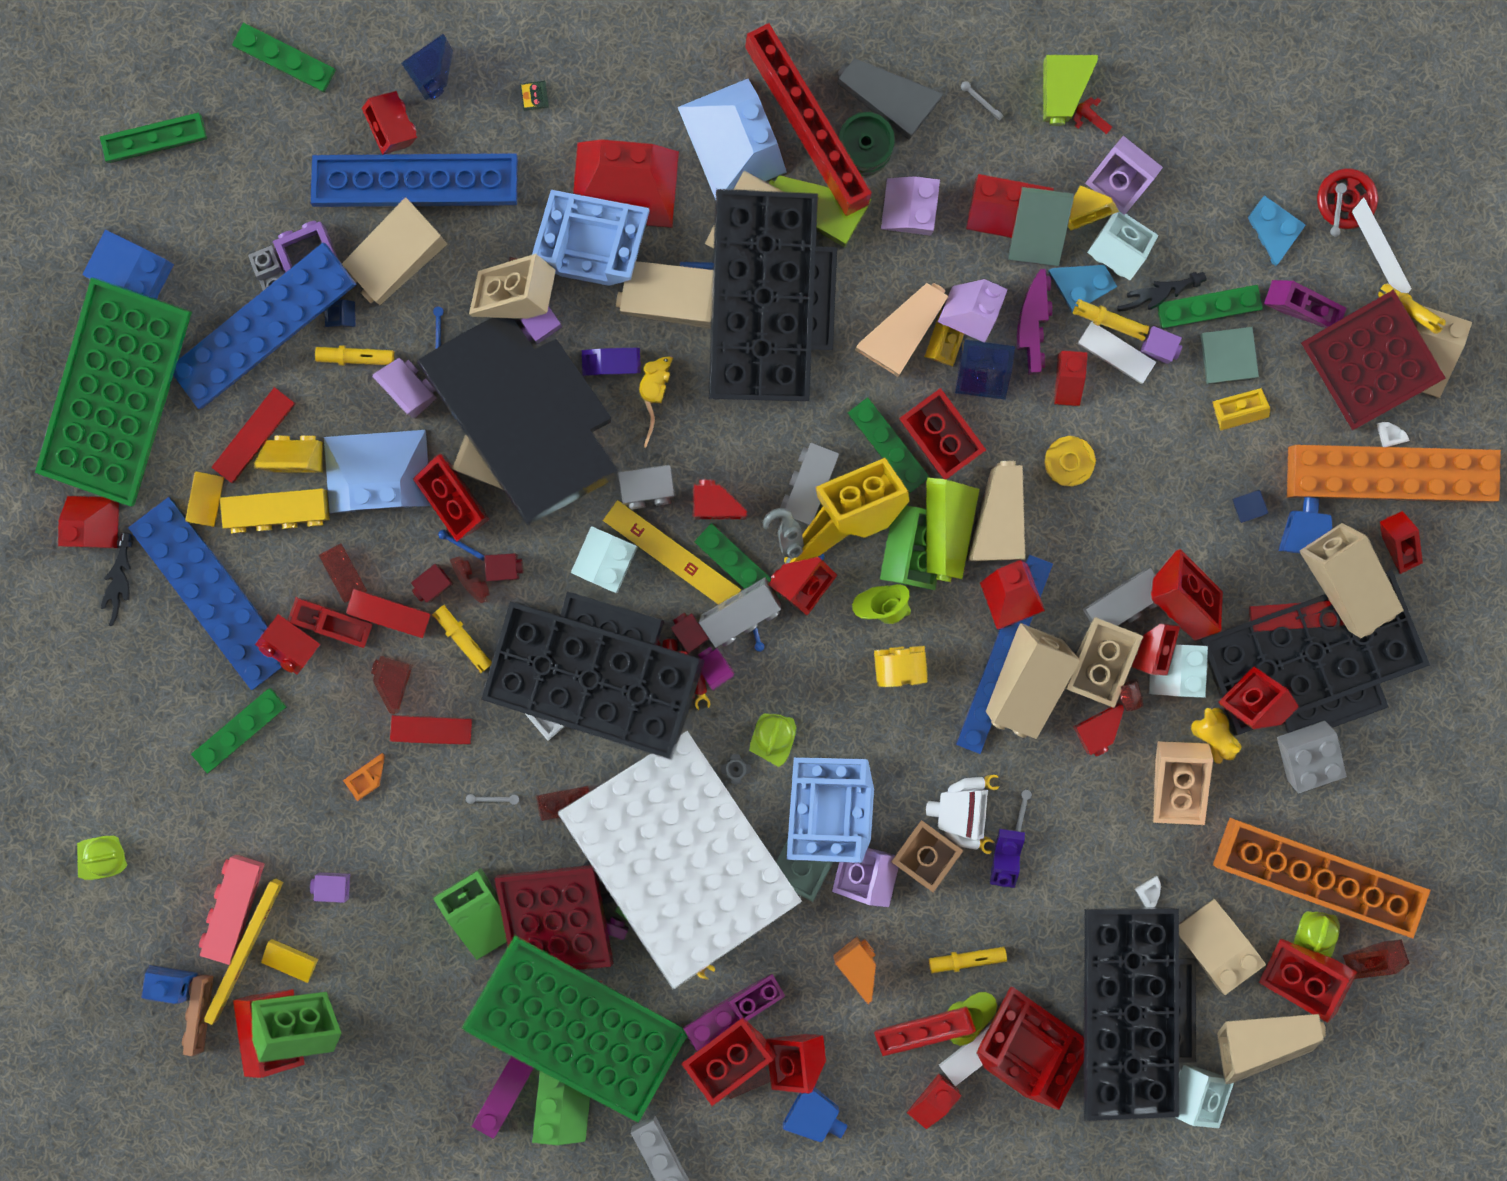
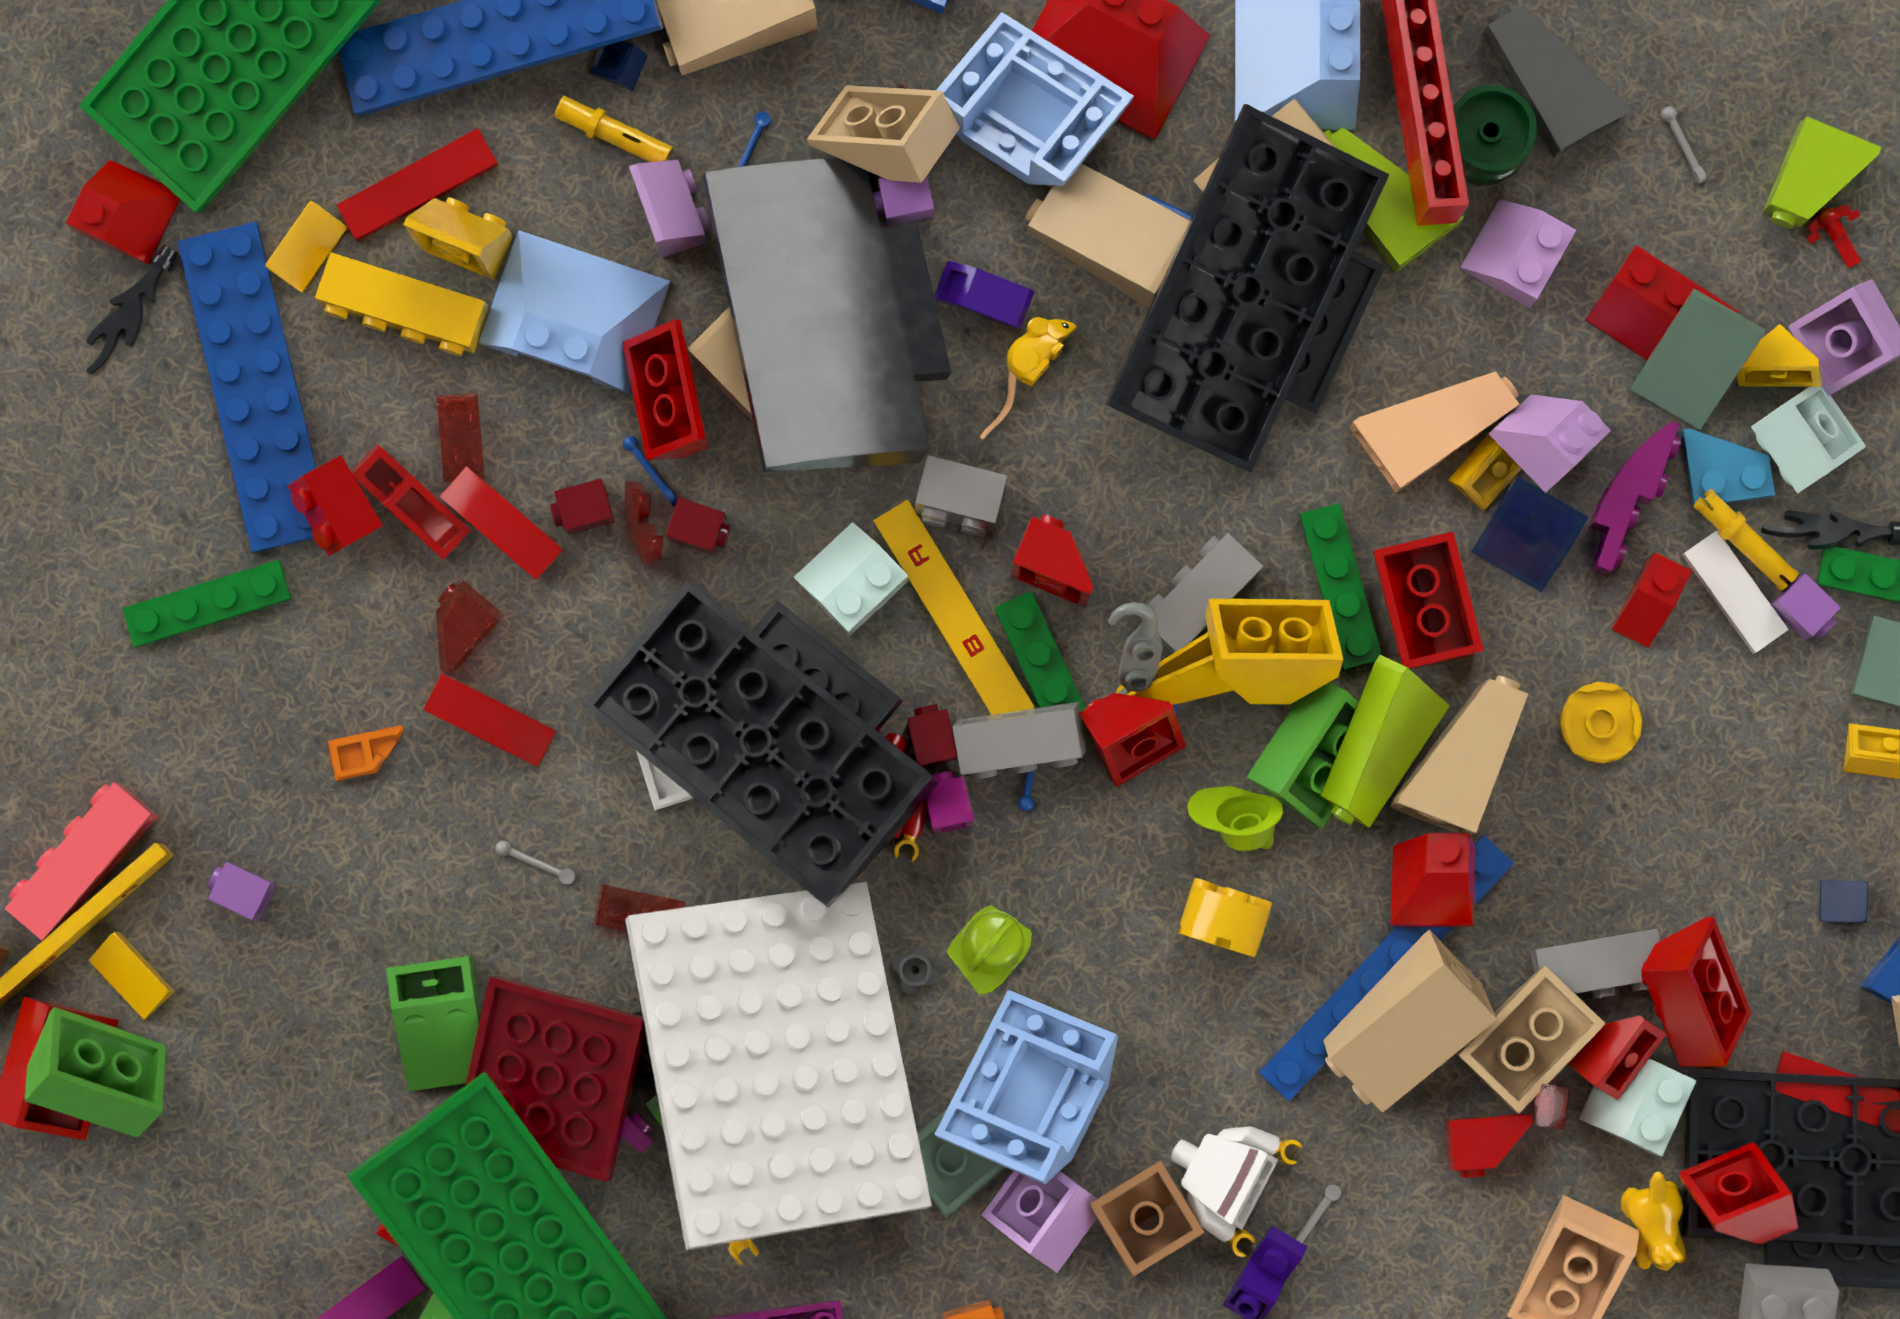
camera: 20 degrees right, 5 degrees down
yellow pin [432,604,492,673] -> none

